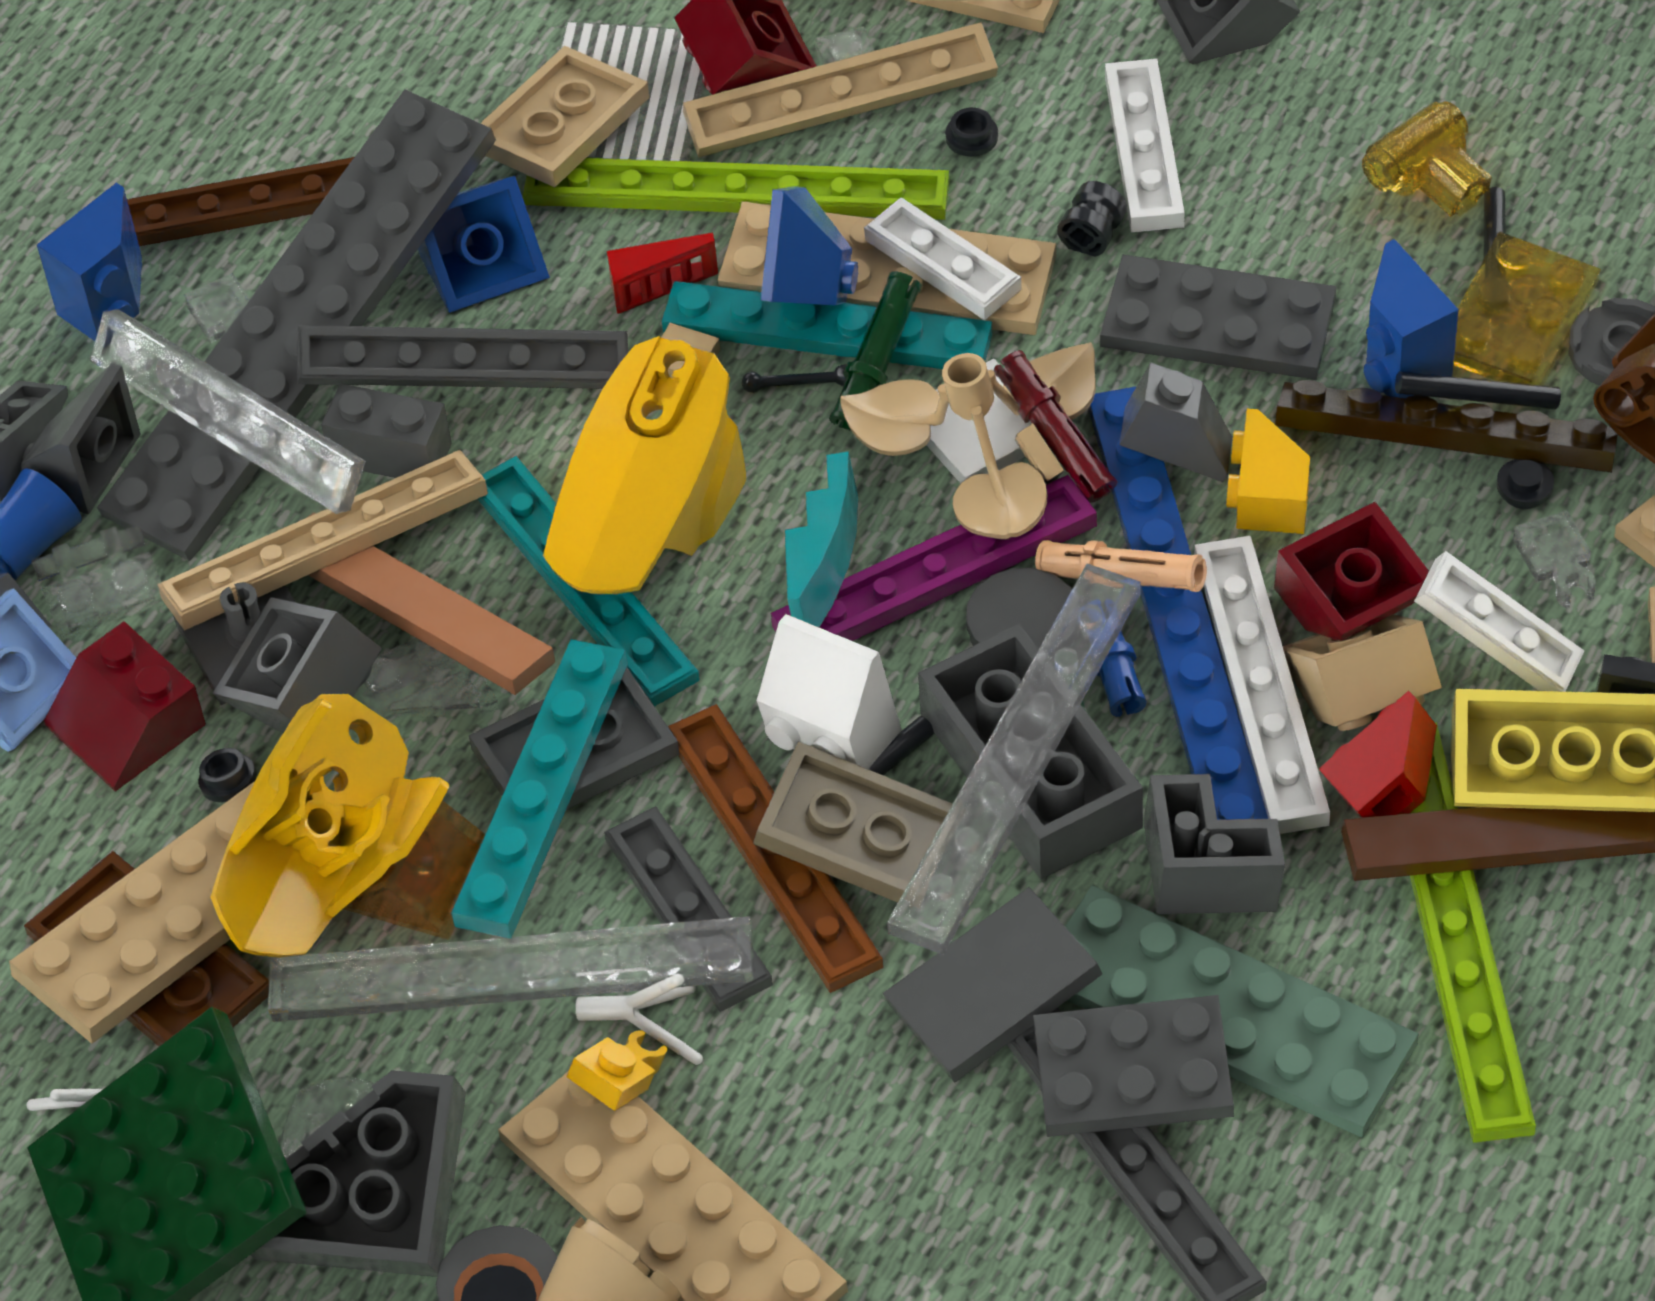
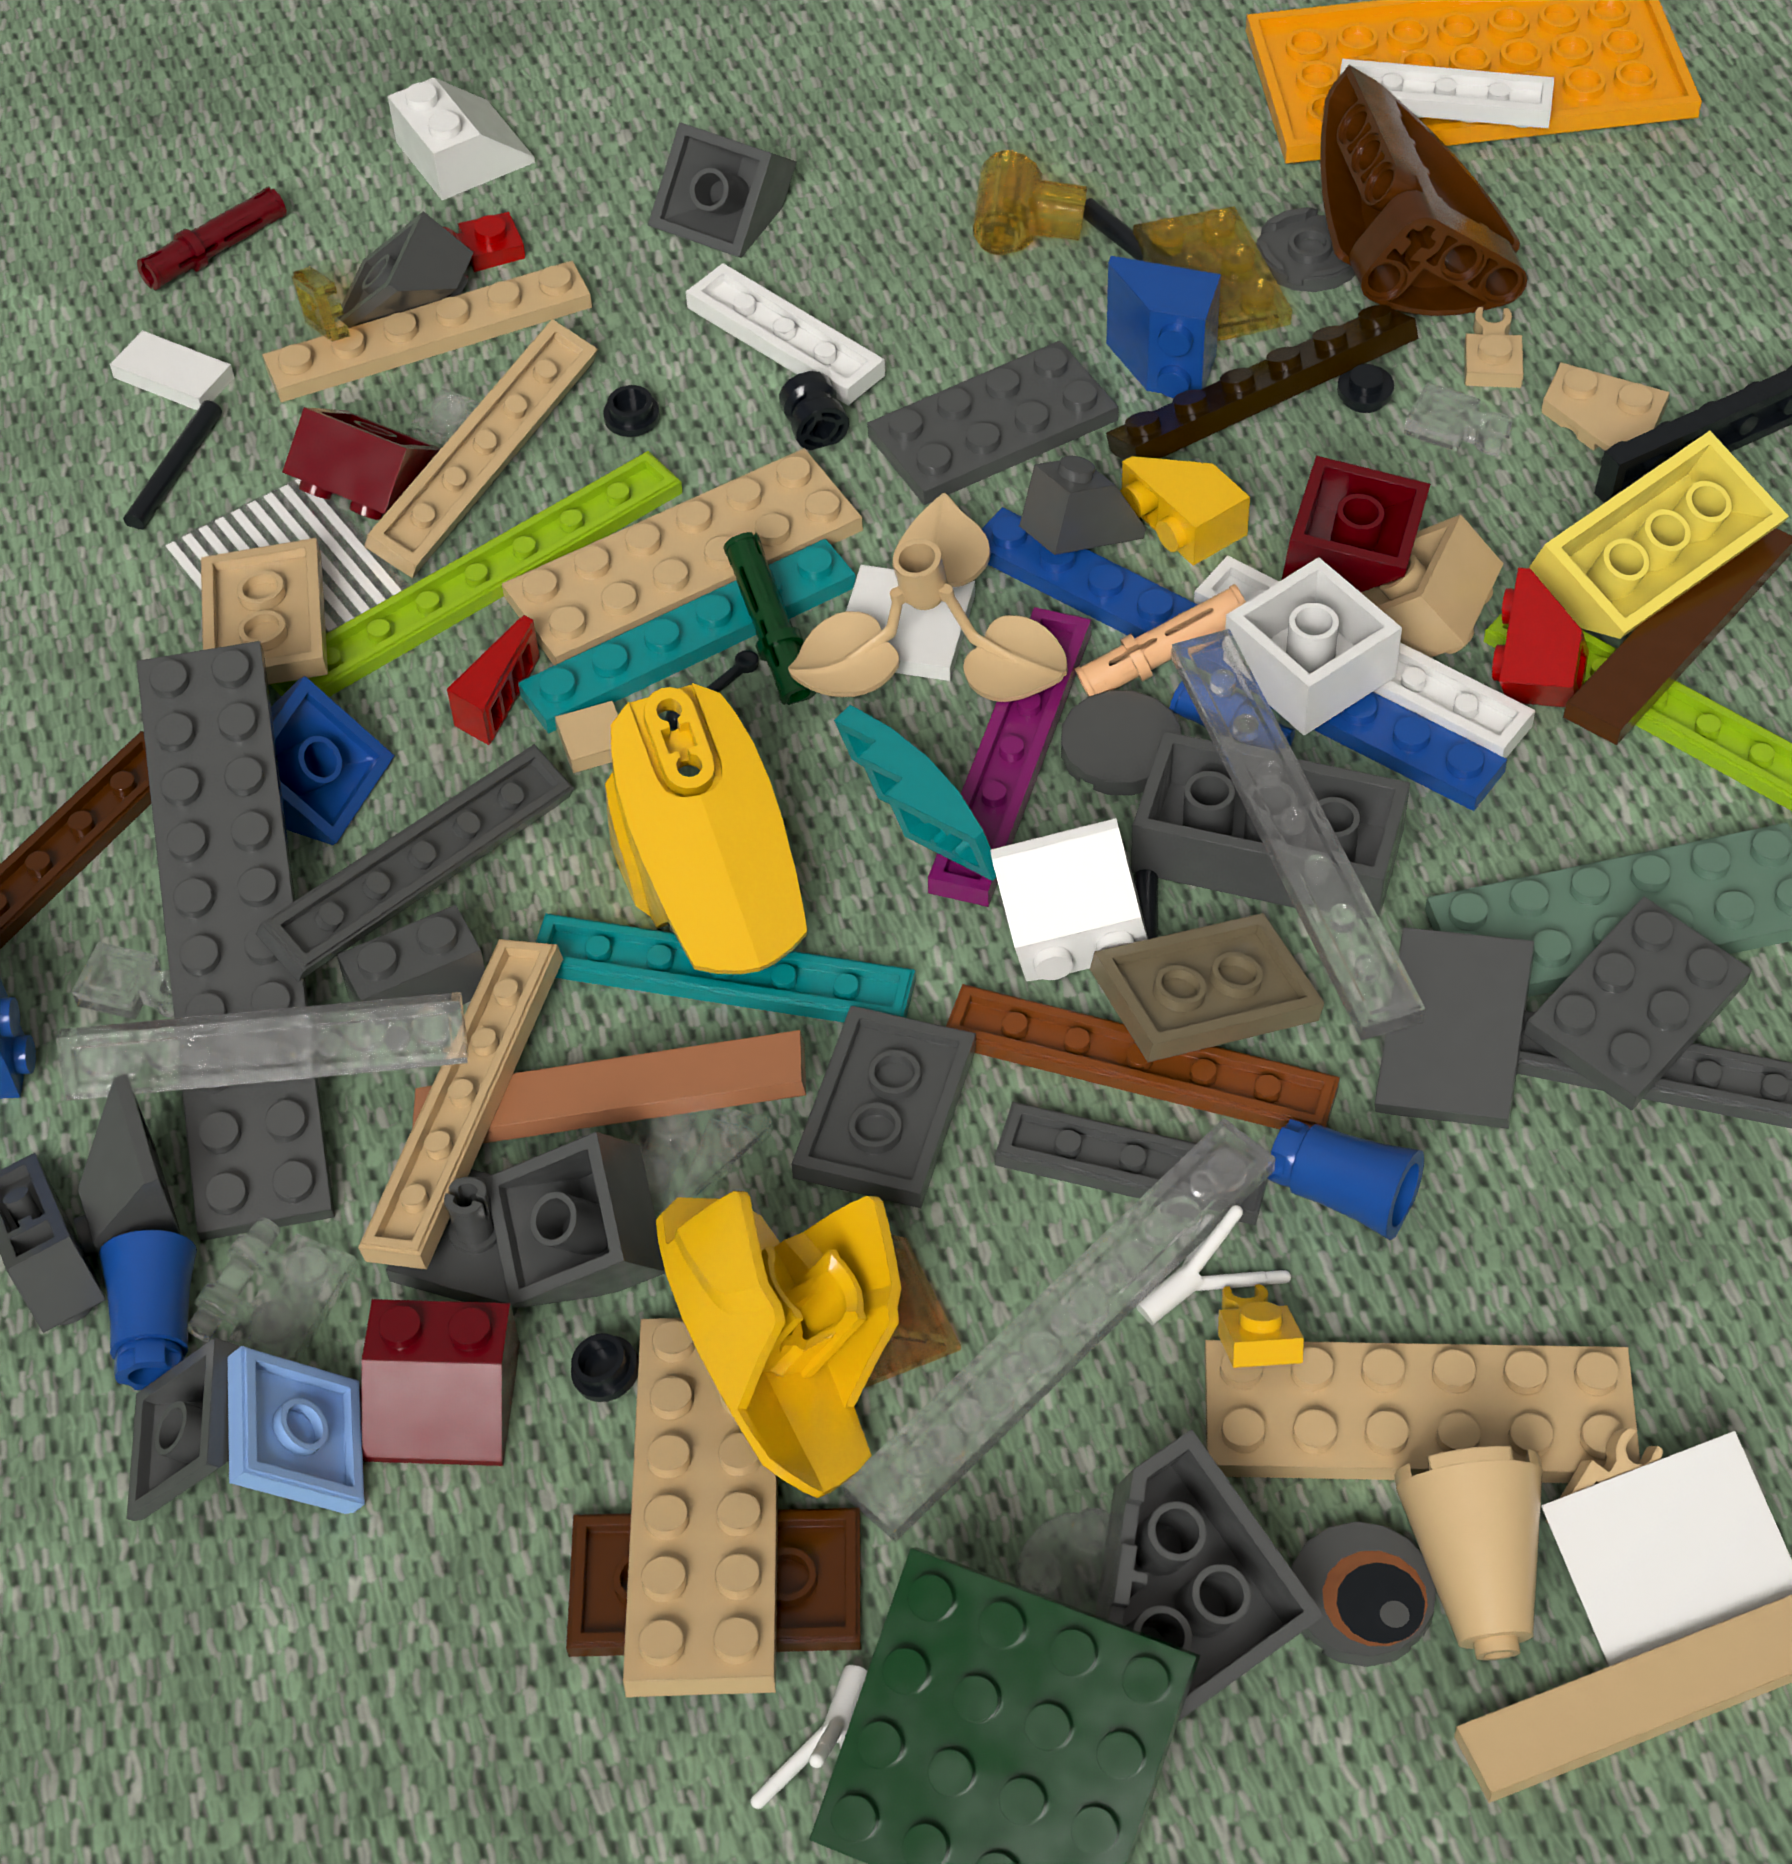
camera: 45 degrees left, 0 degrees up
teal plate [451,639,628,939] -> none
blue slope [761,186,858,305] -> none
white tile [864,197,1021,321] -> none
dark red pin [993,350,1118,503] -> none
tan tile [1015,423,1064,482] -> none
dark grey brick [1144,774,1285,914] -> none
black bar [1395,371,1561,409] -> none
white tile [1414,551,1584,692] -> none
none -> white brick [1223,557,1402,736]
none -> blue plant [1267,1119,1424,1240]

